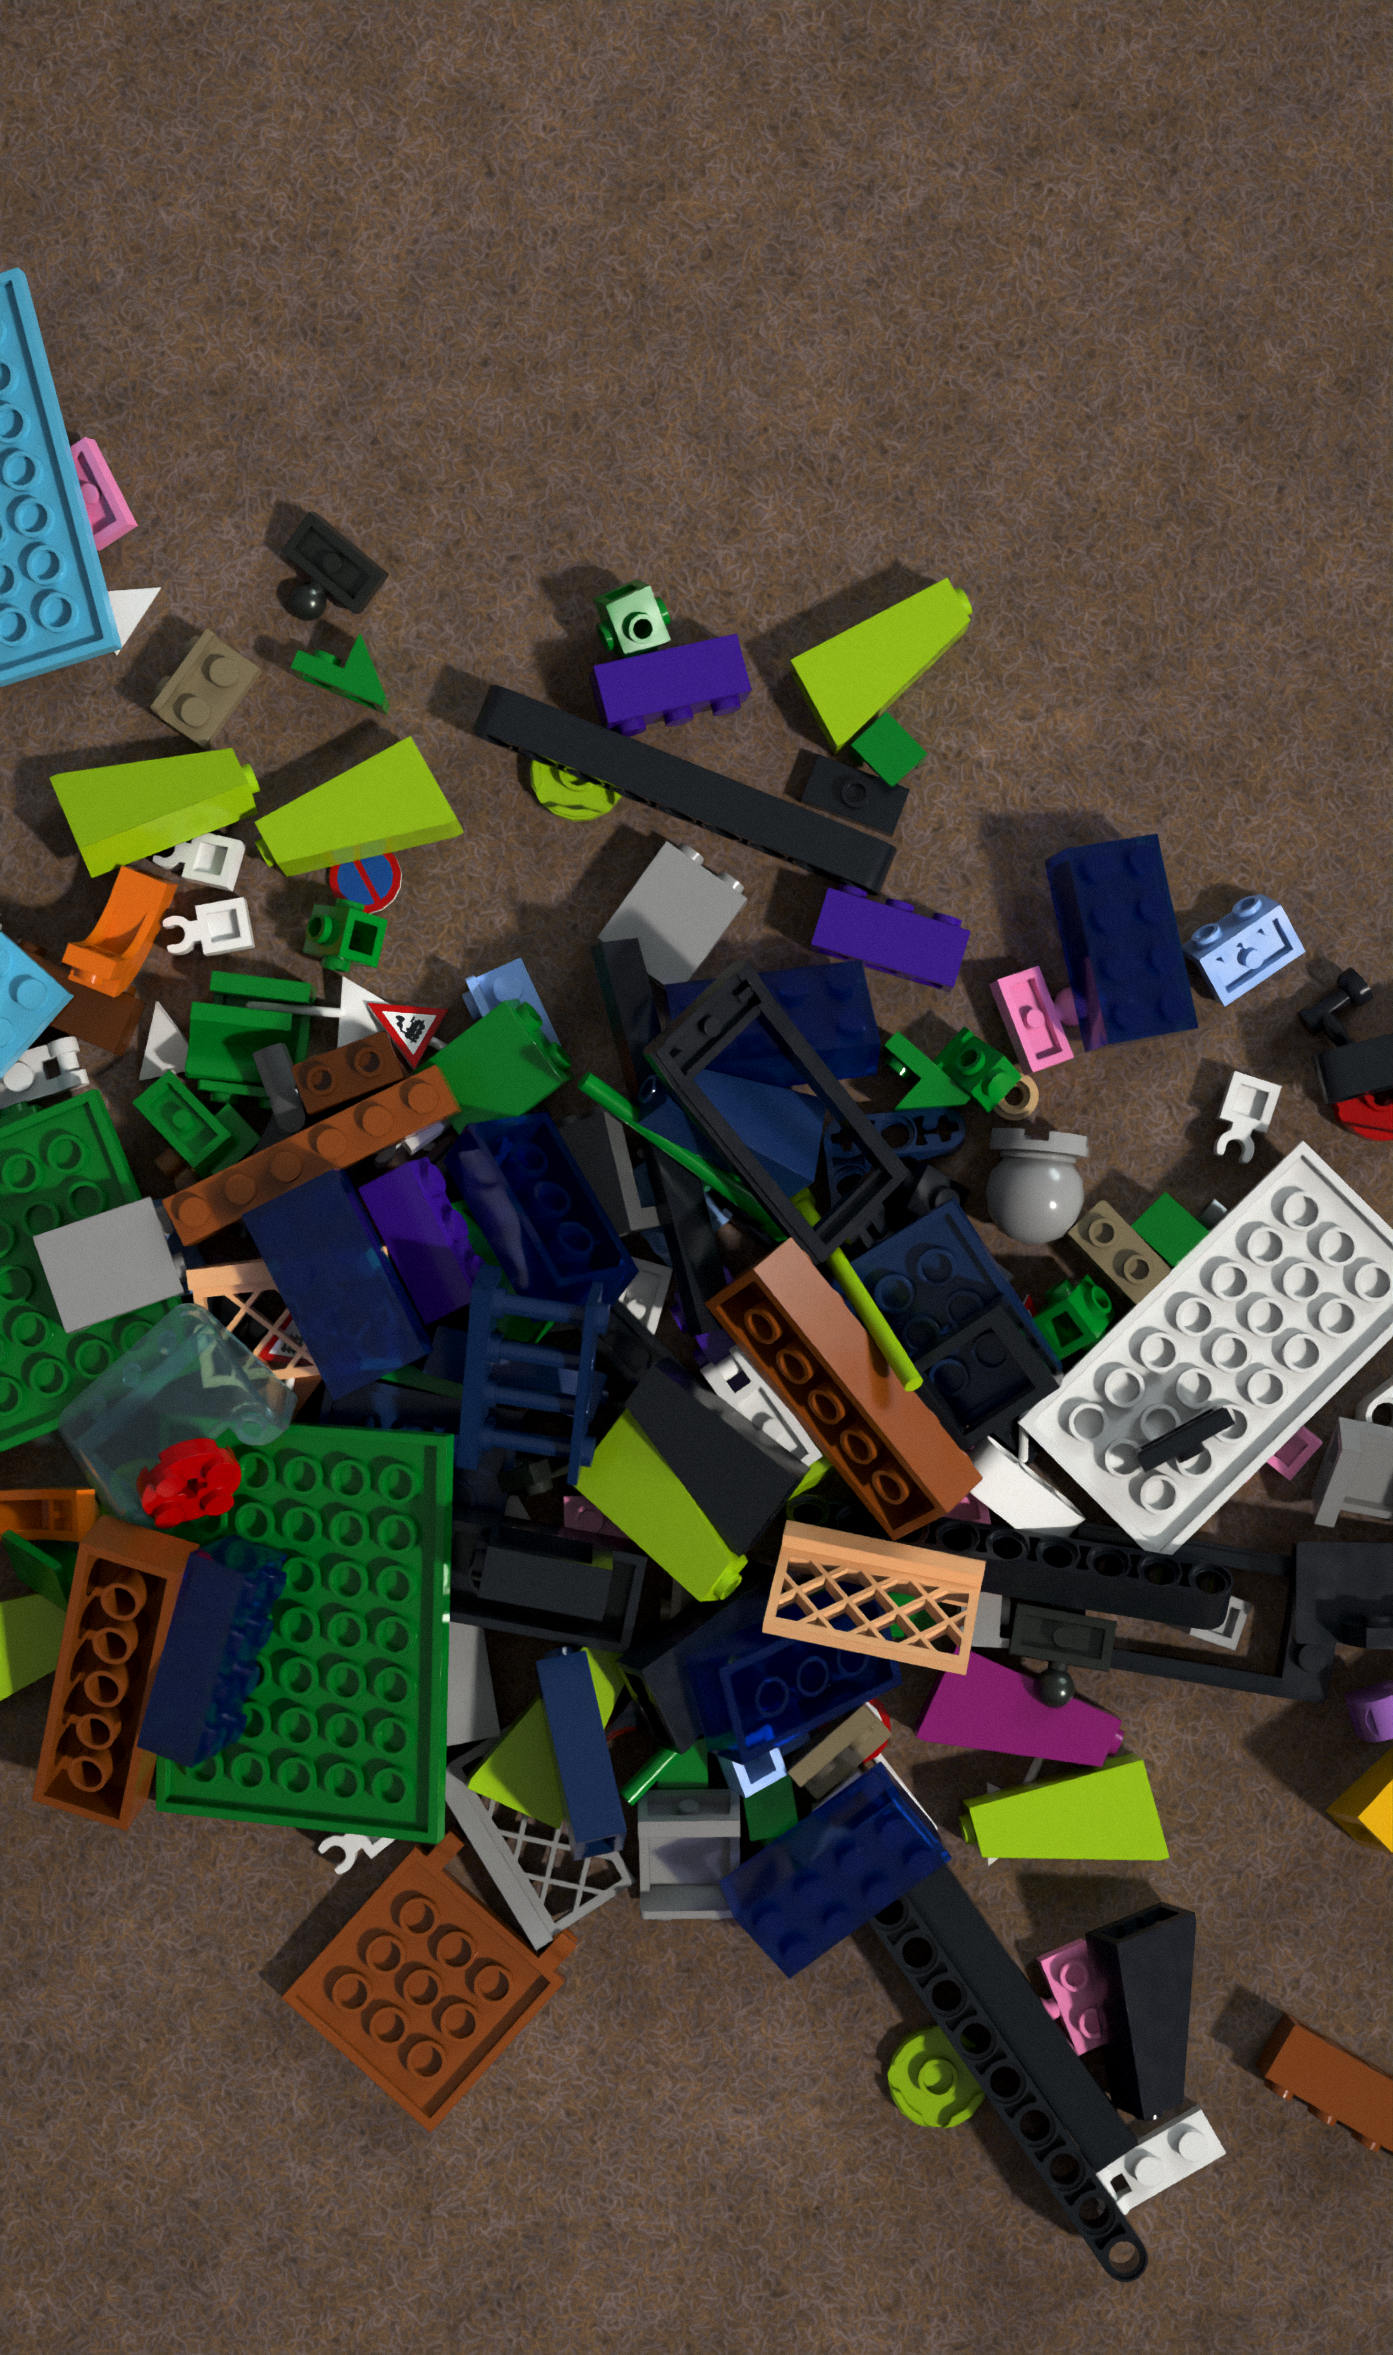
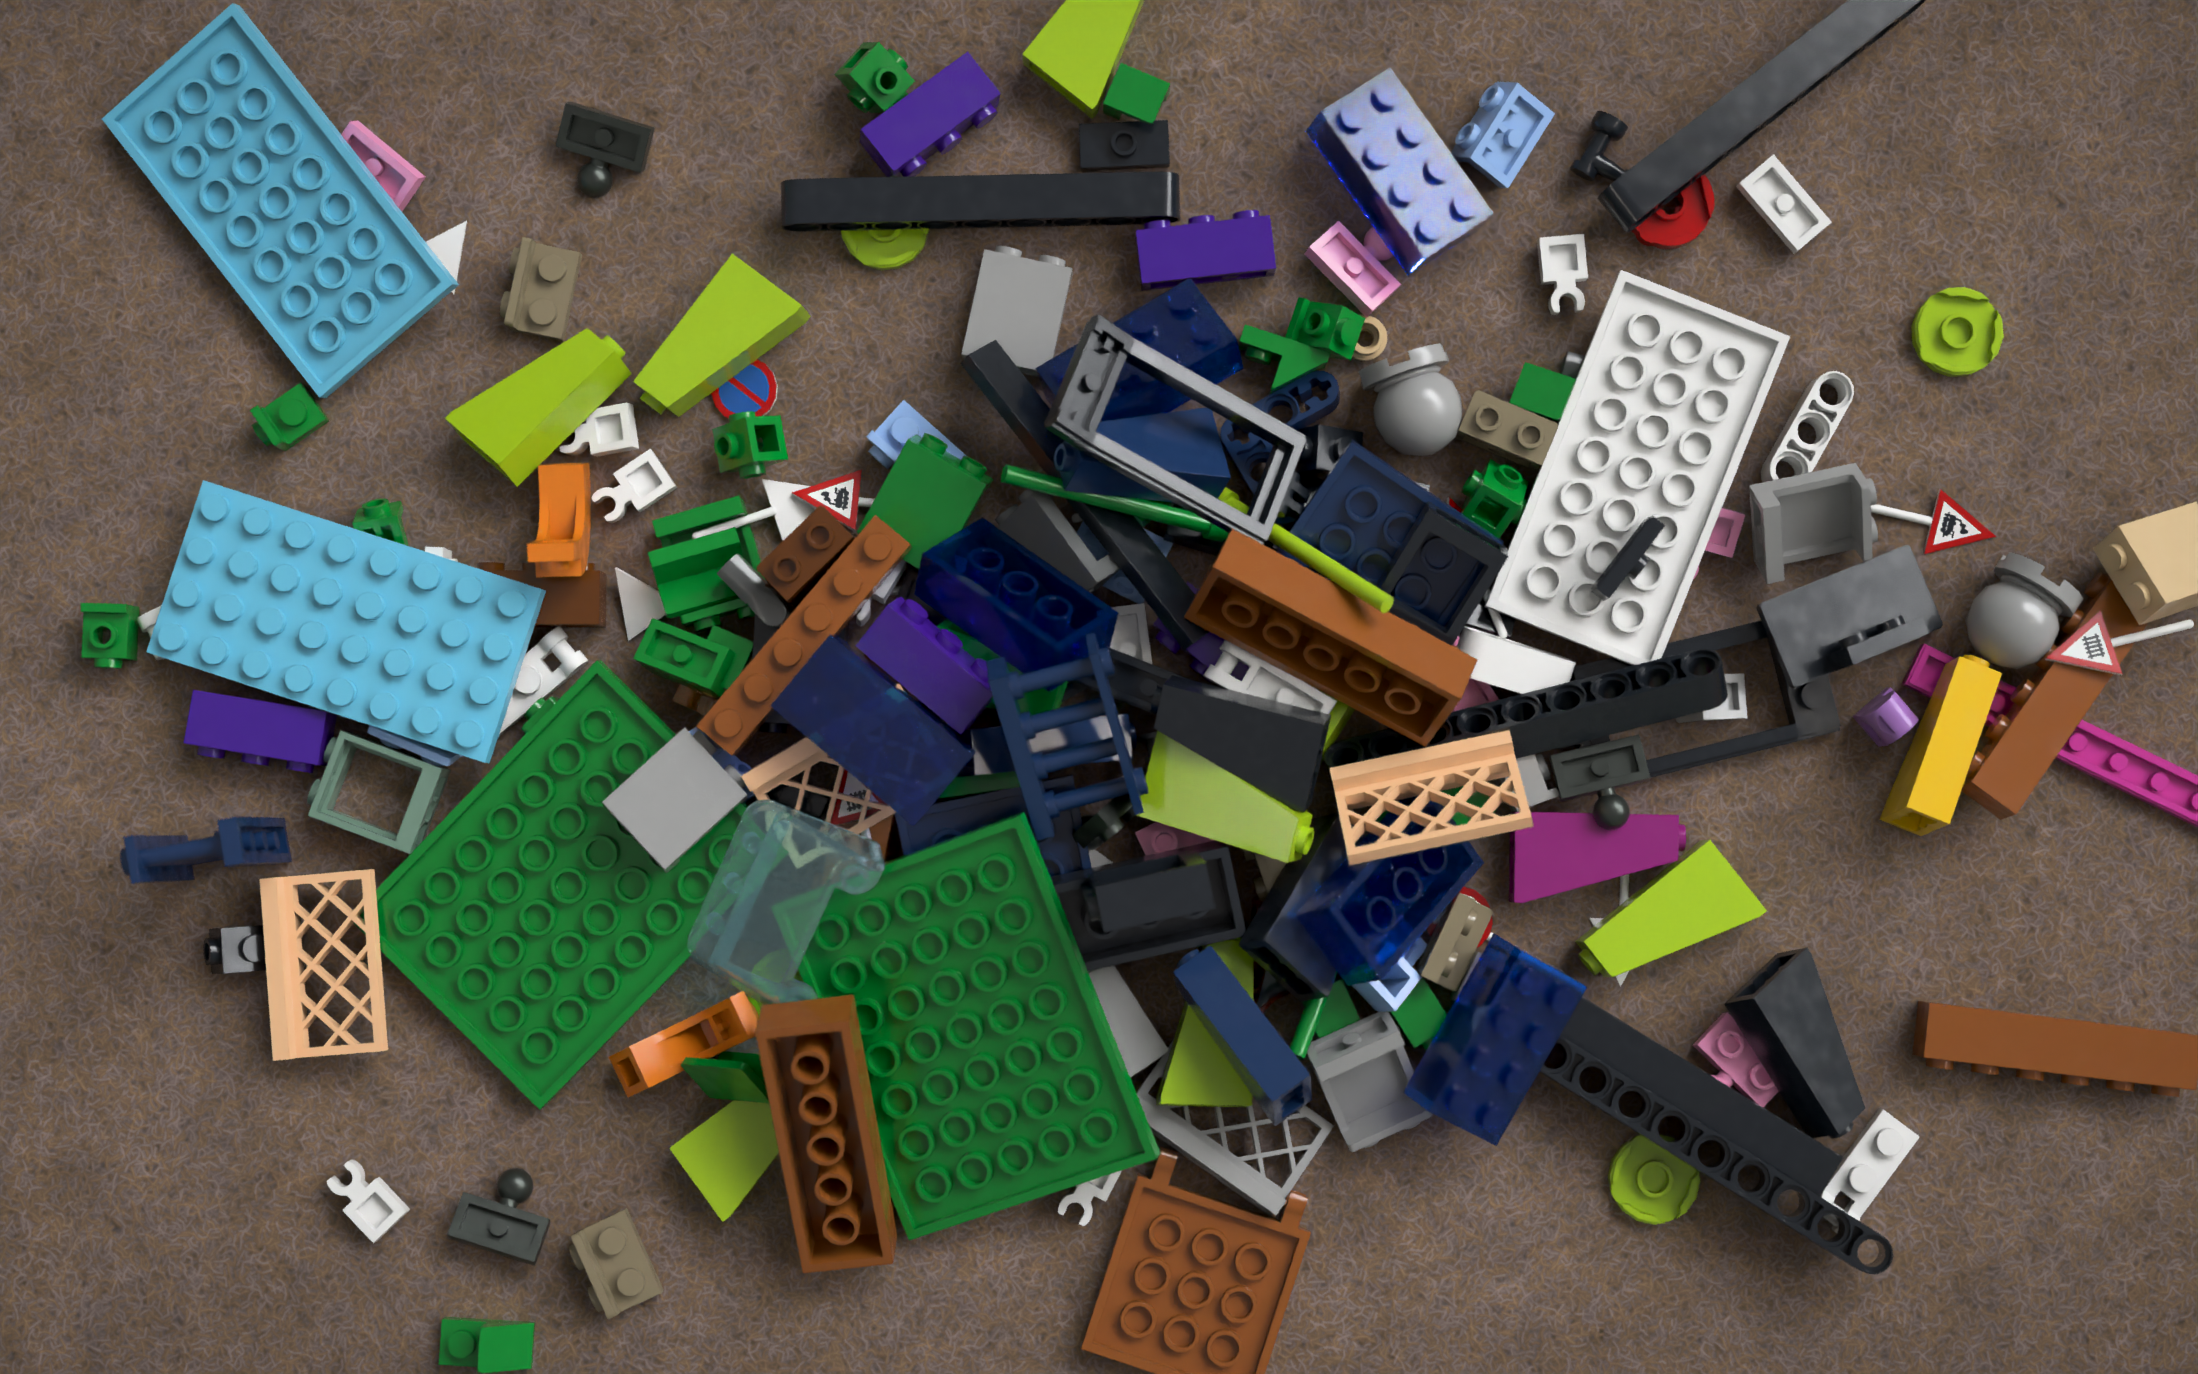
camera: 20 degrees left, 0 degrees up
red plate [136,1438,242,1529] -> none
clear blue brick [137,1534,287,1768] -> none
green slope [290,634,390,715] -> none

